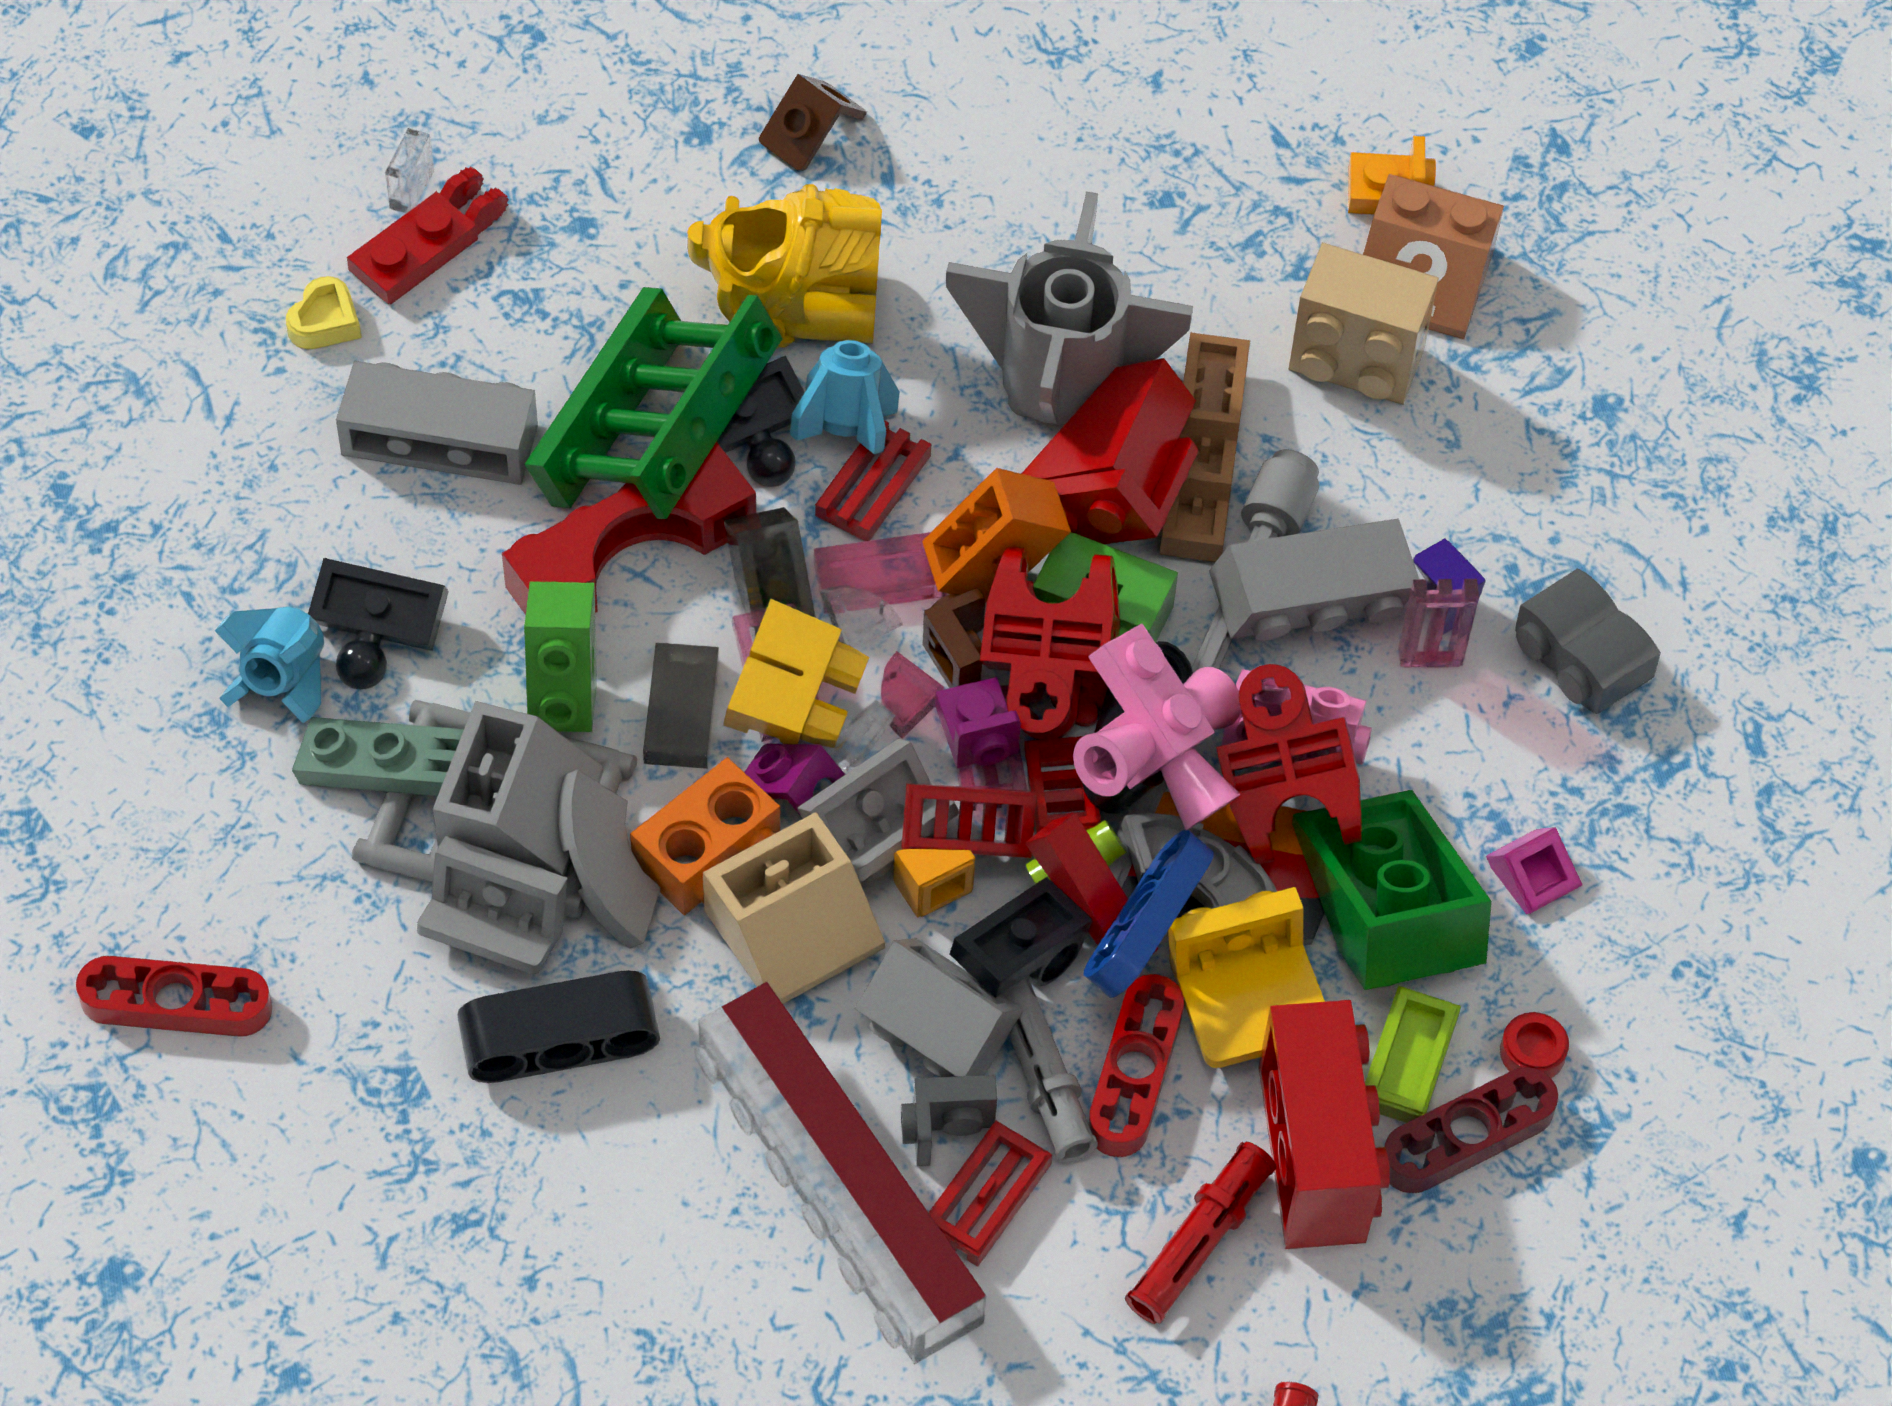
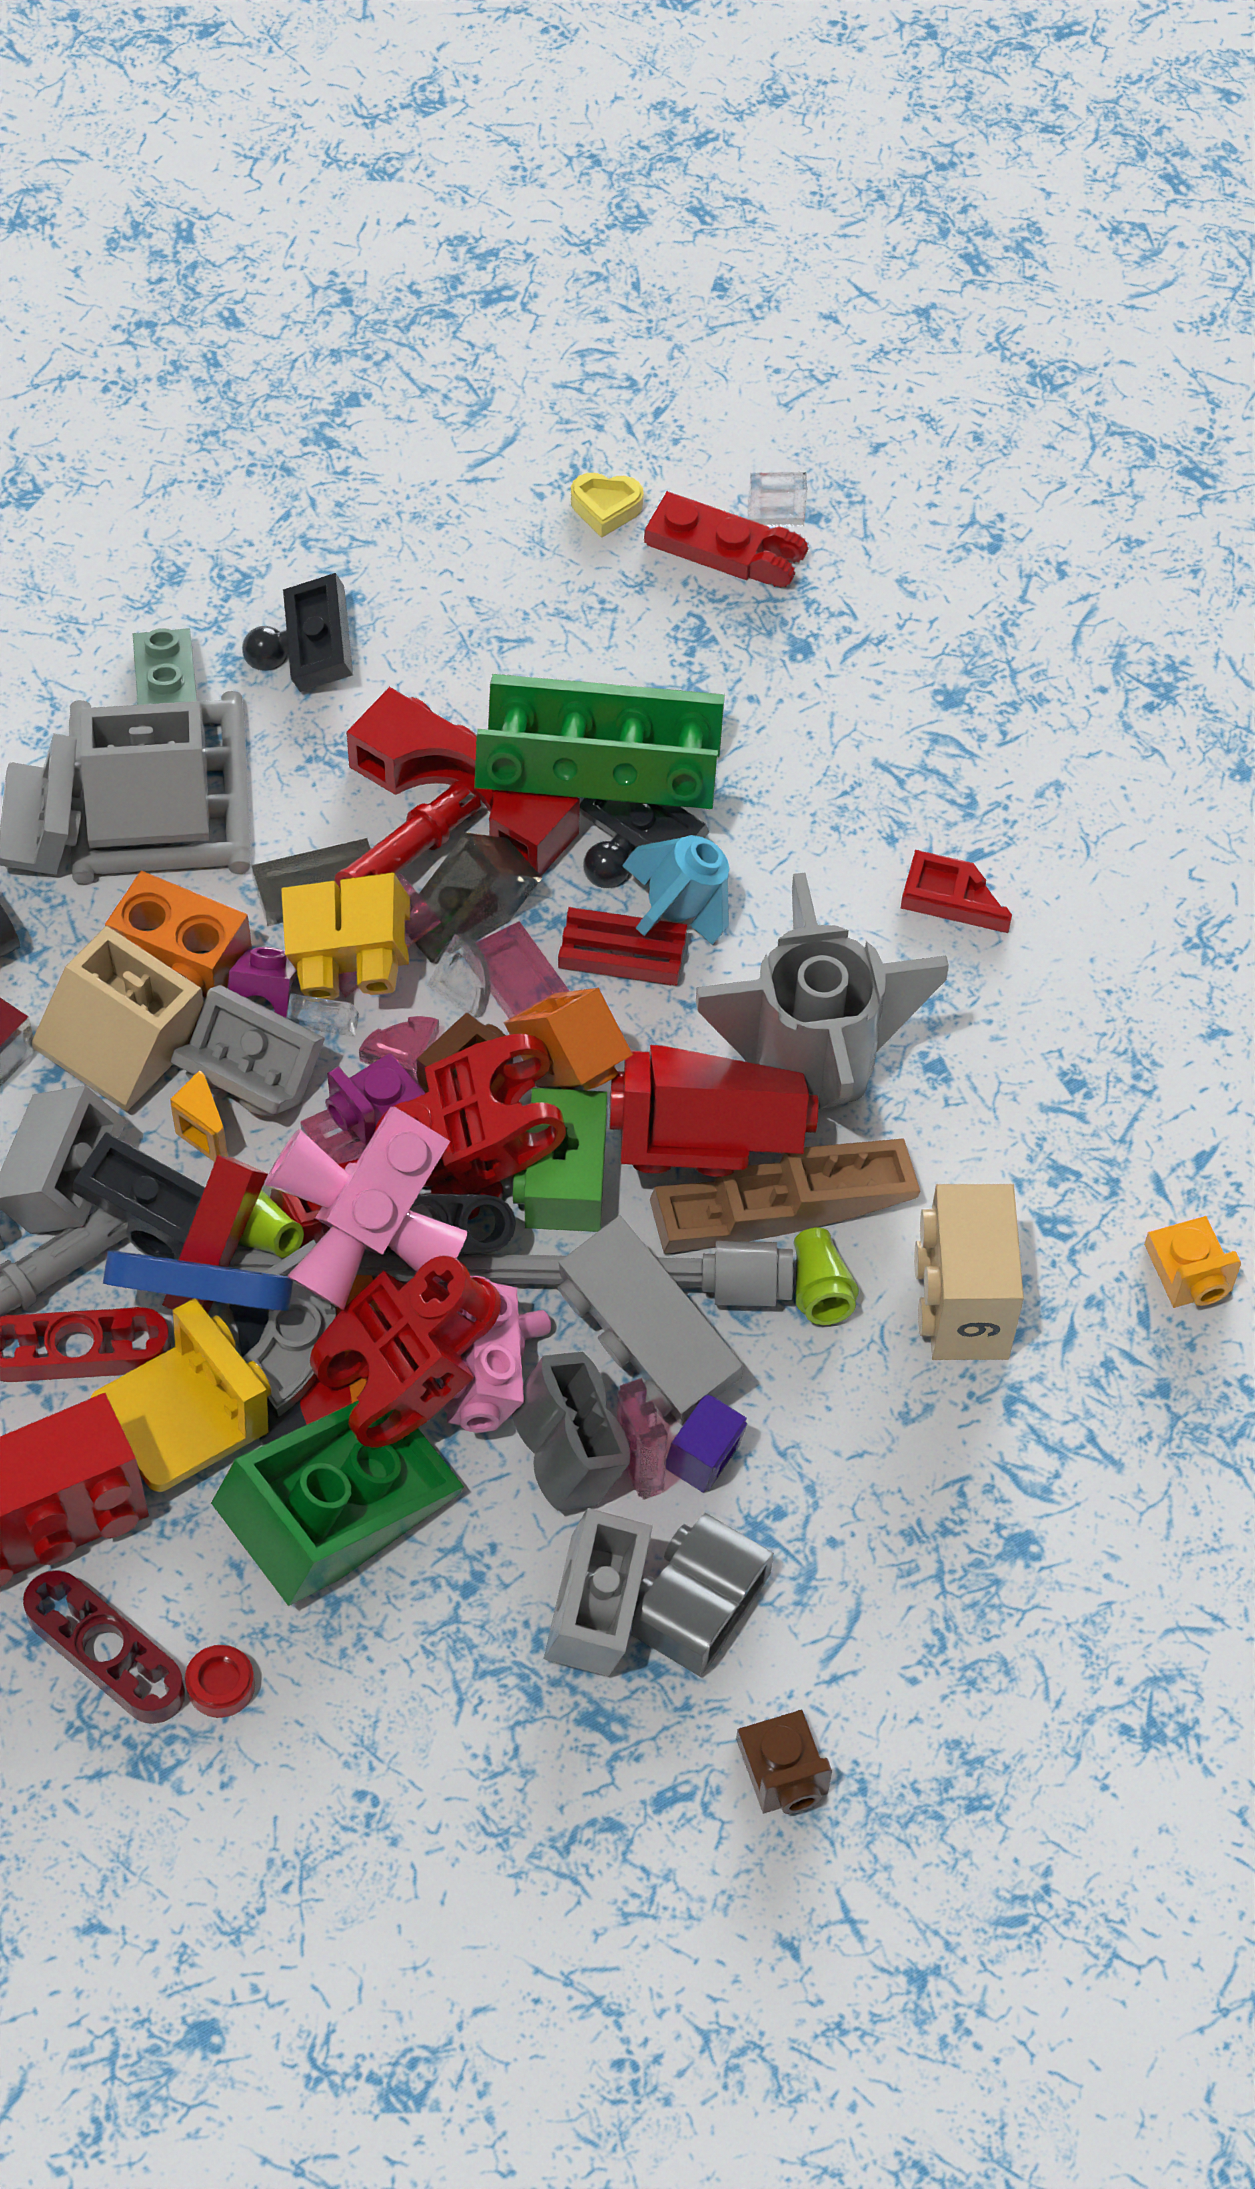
camera: 70 degrees right, 0 degrees up
medium azure brick [215,606,324,723] -> none
light grey brick [336,361,538,485] -> none
bright green brick [524,581,597,732] -> none
light grey tile [558,769,661,948] -> none
yellow helmet [687,184,882,349] -> none
reddish brown bracket [759,74,867,171] -> none
red slope [901,783,1037,858] -> none
nougat slope [1363,174,1504,339] -> none
lime tile [1365,985,1461,1123] -> none
dark pink slope [1486,827,1582,914] -> none
none -> red pin [335,780,481,889]
none -> dark grey brick [512,1351,630,1511]
none -> light grey brick [544,1508,653,1677]
none -> reddish brown bracket [736,1709,832,1814]
none -> lime cone [794,1227,859,1325]
none -> red tile [900,849,1012,933]

